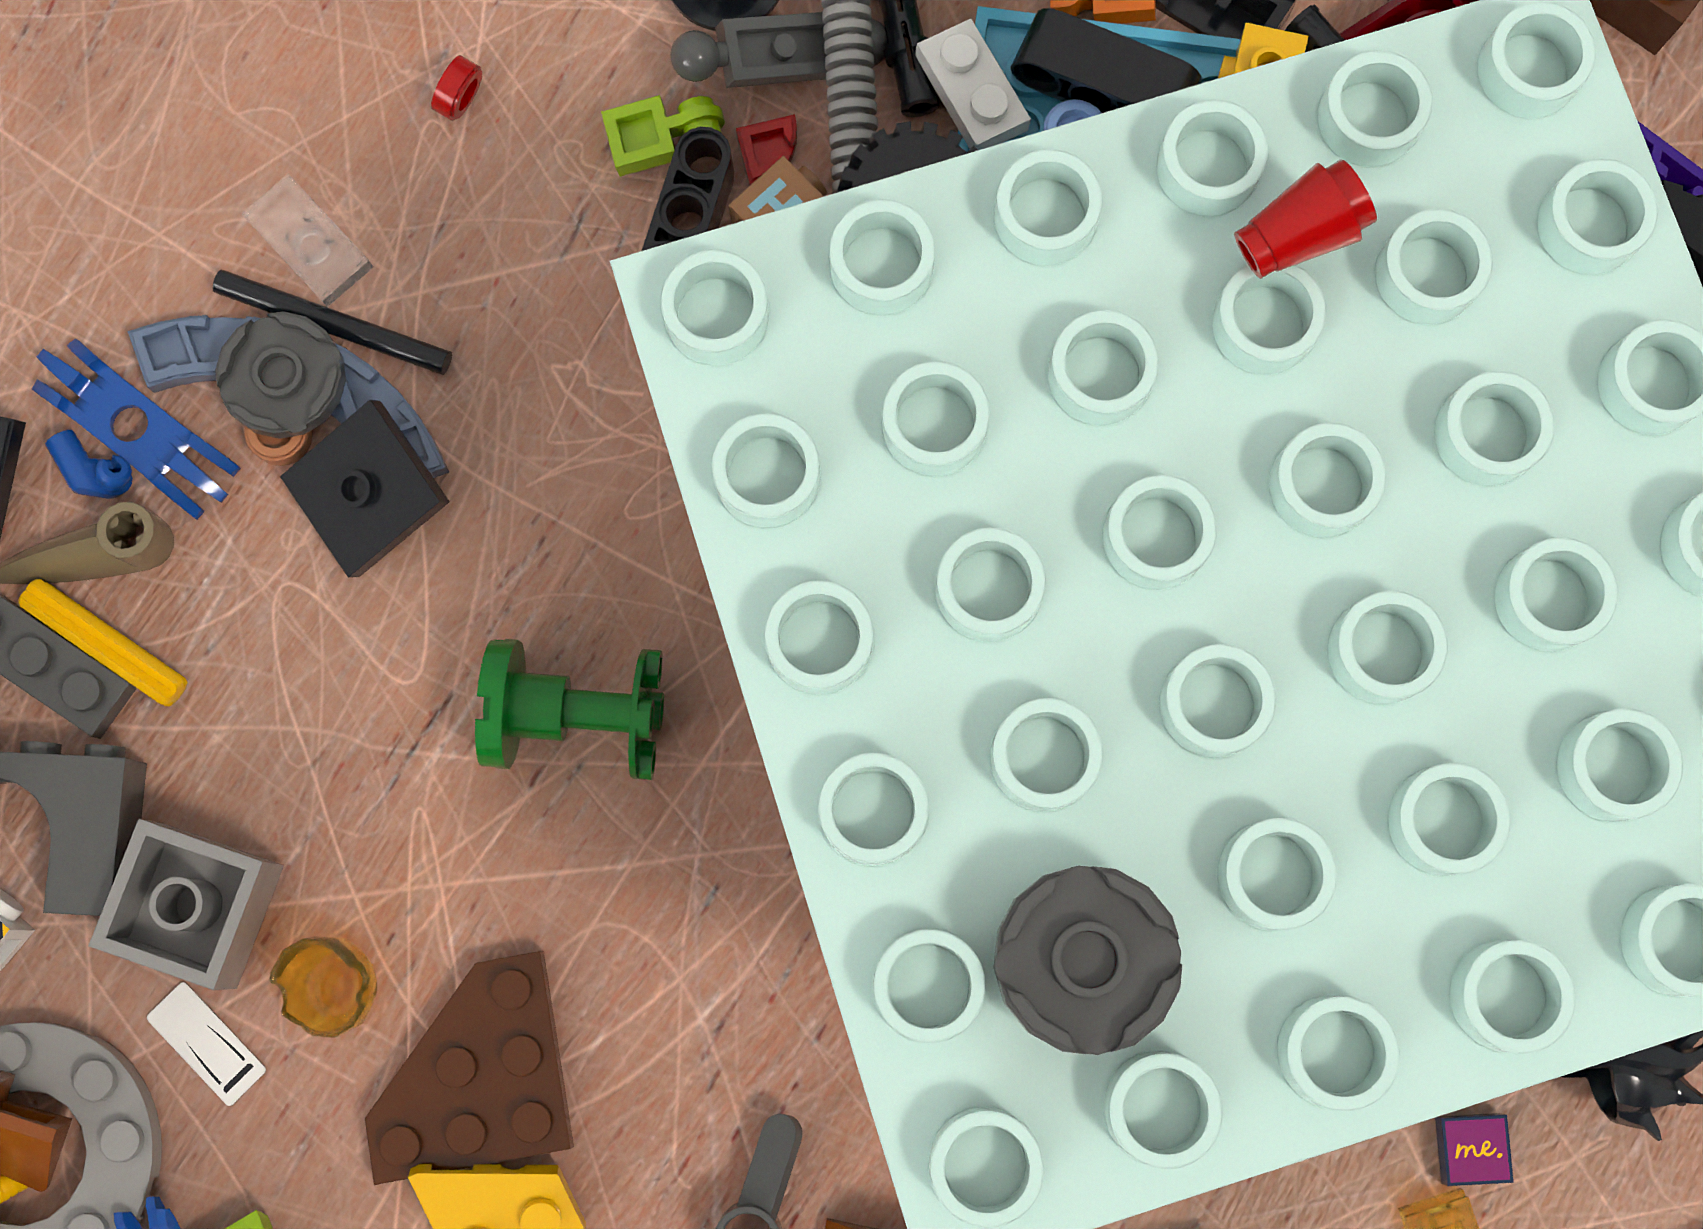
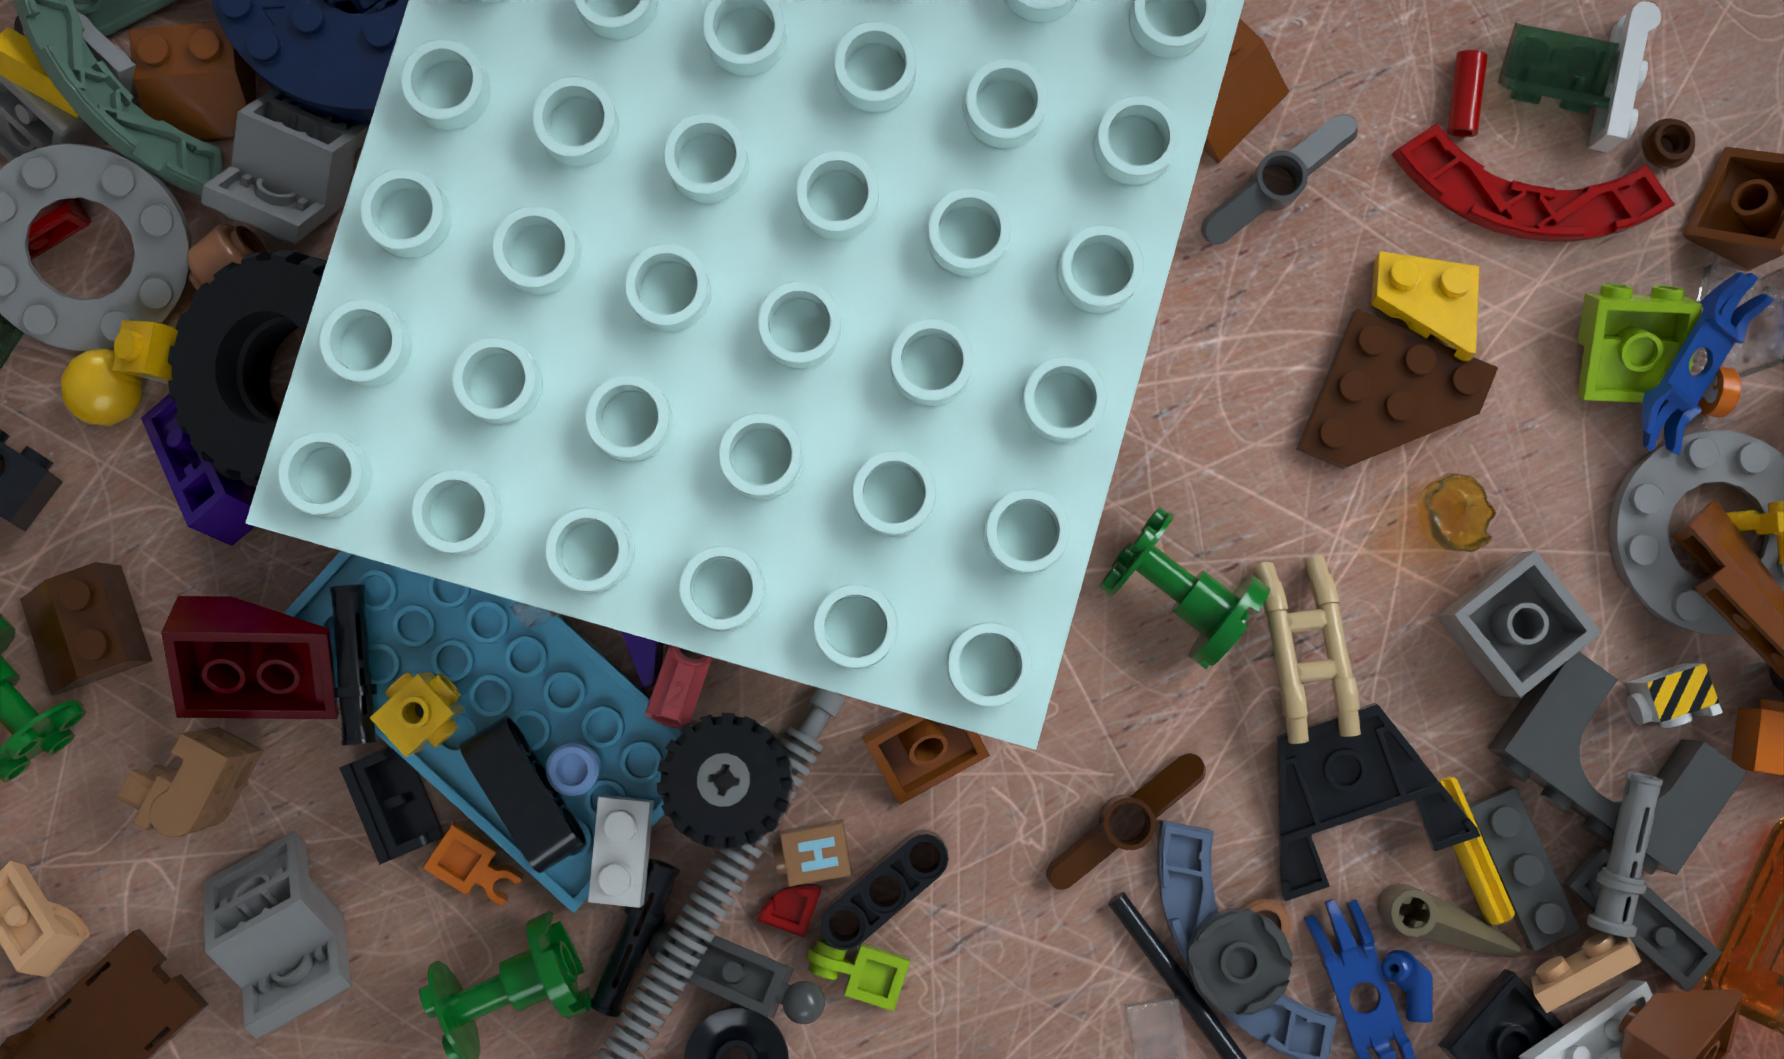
camera: 150 degrees left, 5 degrees up
white sticker [147,982,266,1106] -> none
black plate [280,400,450,578] -> none
dark grey tile [993,865,1182,1055] -> none
red cone [1234,159,1377,279] -> none
none -> reddish brown piece [1046,753,1206,890]
none -> tan piece [1255,555,1361,744]
none -> black wing [1276,703,1480,901]

